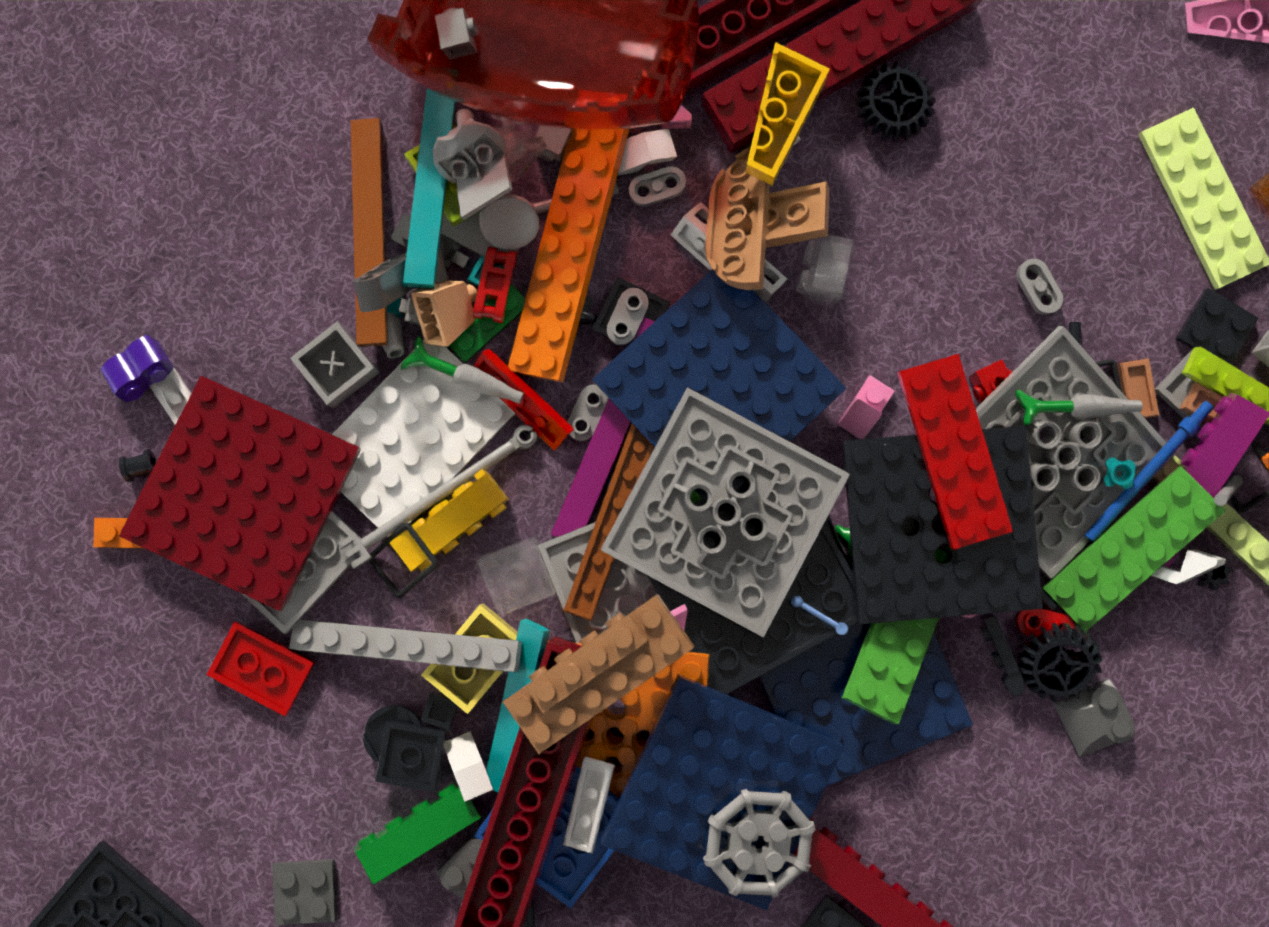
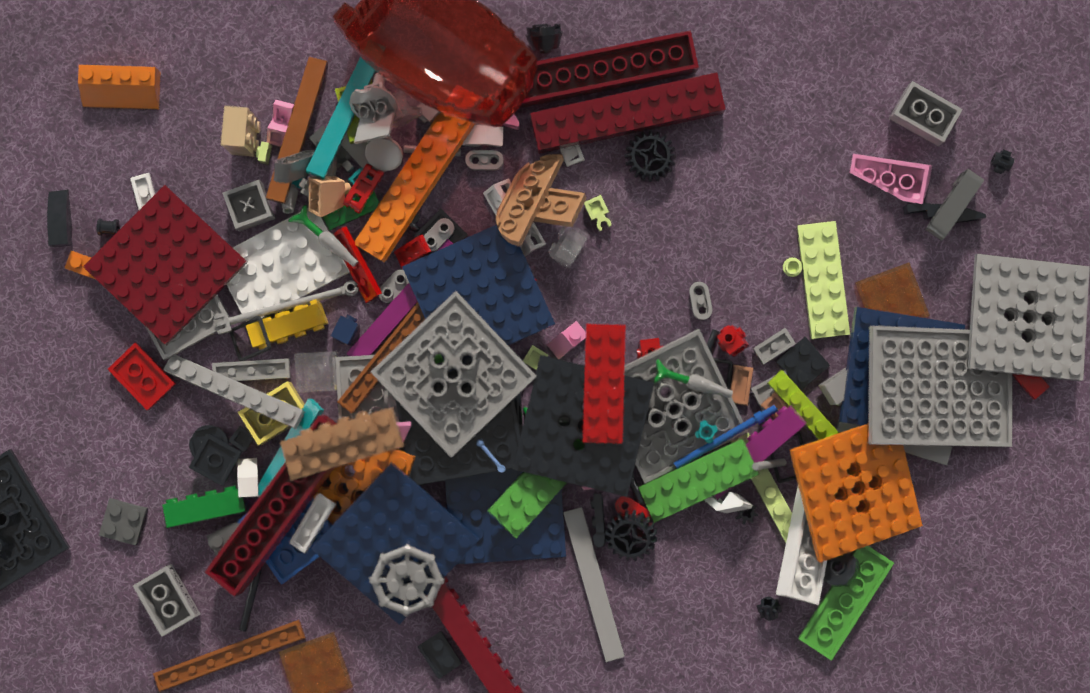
camera: 20 degrees right, 0 degrees up
dark purple brick [100,335,174,402] -> none
light grey brick [435,8,478,60] -> none
yellow wedge [746,42,830,186] -> none
dark grey slope [1053,678,1135,758] -> none
none -> black slope [47,190,72,248]
none -> orange slope [78,65,161,109]
none -> light grey plate [212,359,291,381]
none -> tan brick [221,106,261,157]
none -> yellowish green plate [256,141,272,165]
none -> bright pink slope [267,100,294,147]
none -> dark blue brick [331,314,360,346]
none -> red plate [394,235,431,269]
none -> yellowish green plate [523,345,549,370]
none -> light grey tile [563,507,625,662]
none -> yellowish green plate [584,195,611,231]
none -> red brick [717,325,749,357]
none -> light grey plate [753,328,796,365]
none -> yellowish green plate [783,258,802,277]

